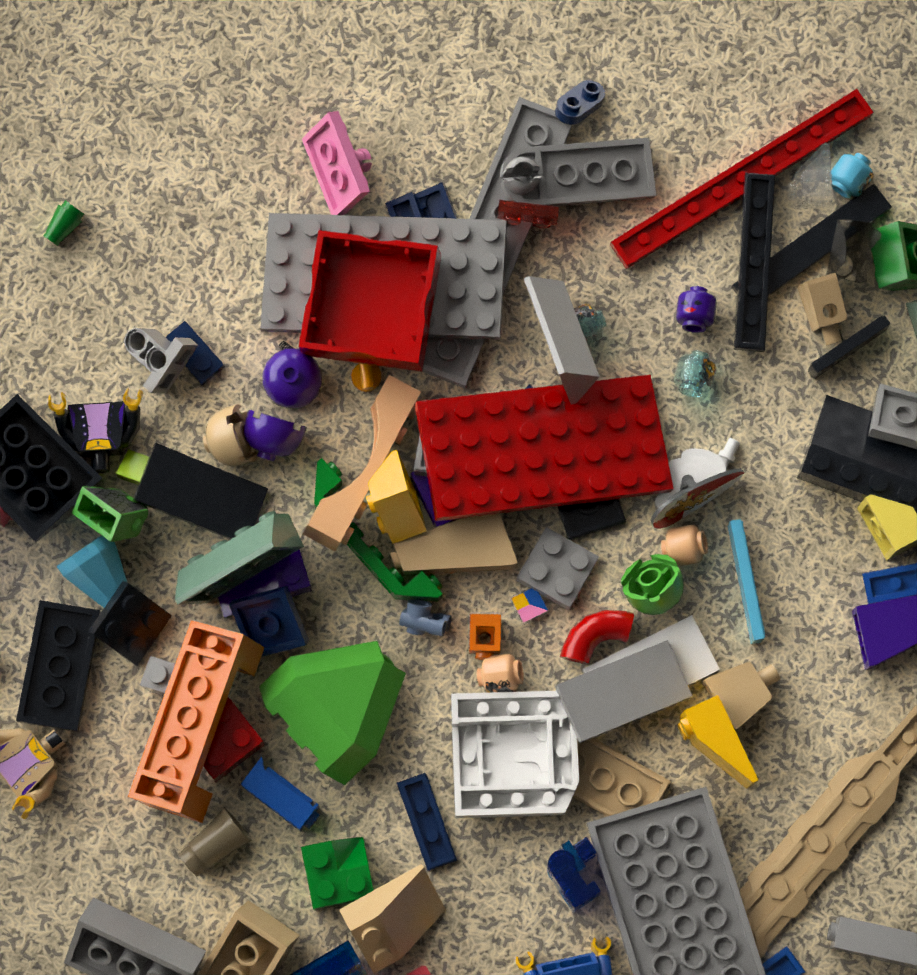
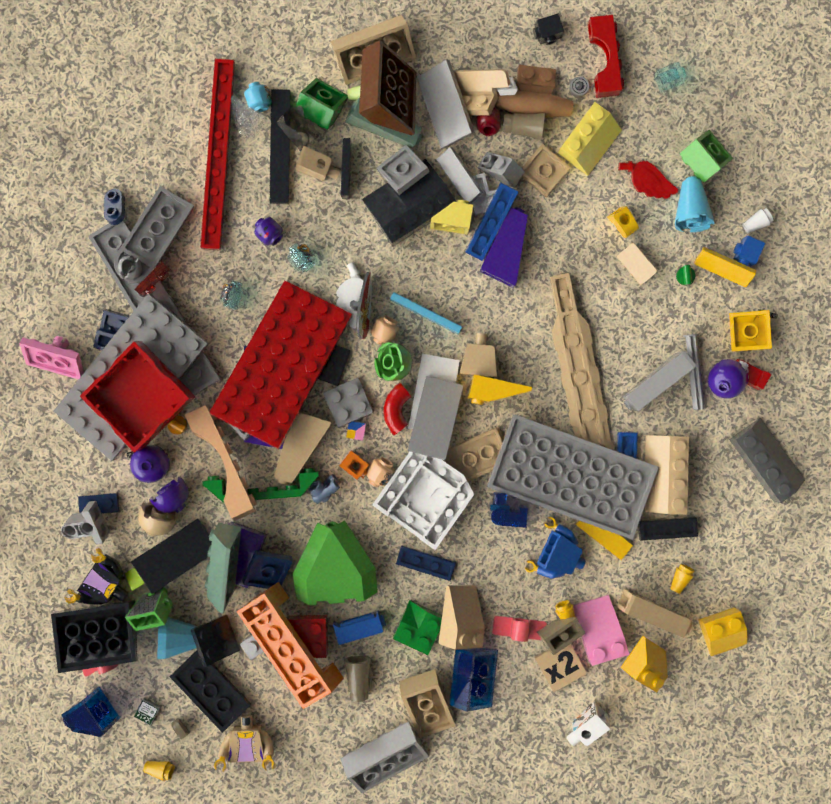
camera: 55 degrees left, 10 degrees up
yellow slope [366,450,427,544] -> none
light grey slope [524,276,600,405] -> none
black tile [734,173,775,352] -> none

